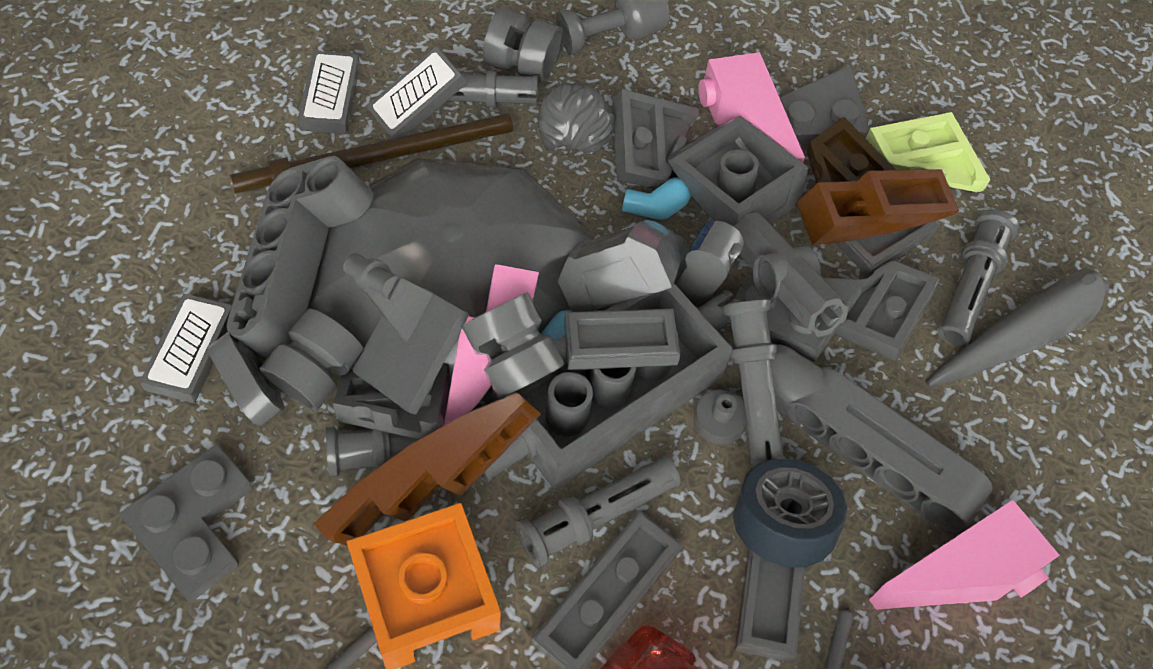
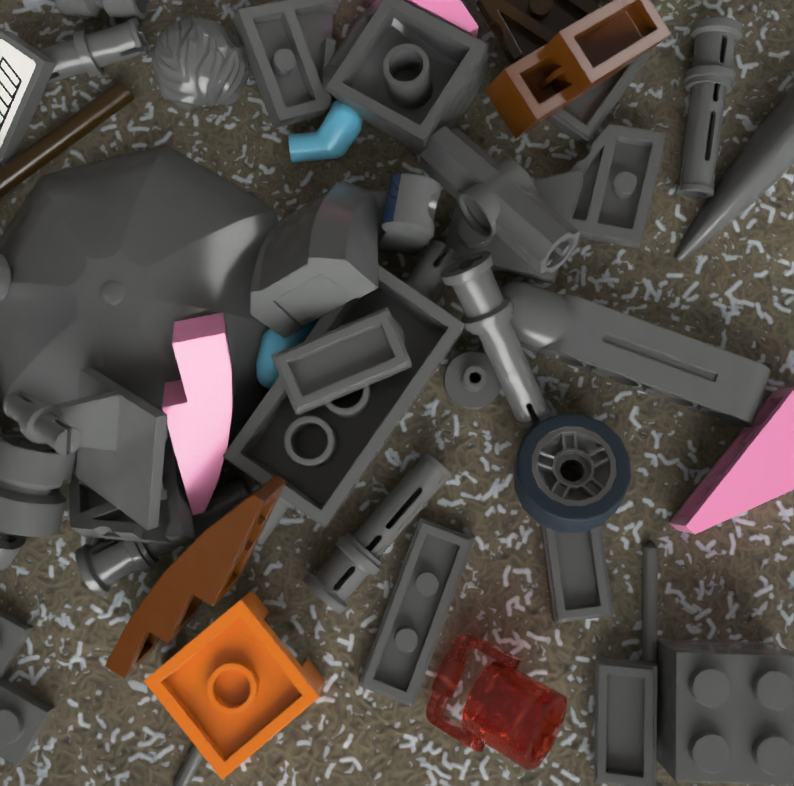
camera: 10 degrees left, 25 degrees up
wheel [461,292,564,398] -> none

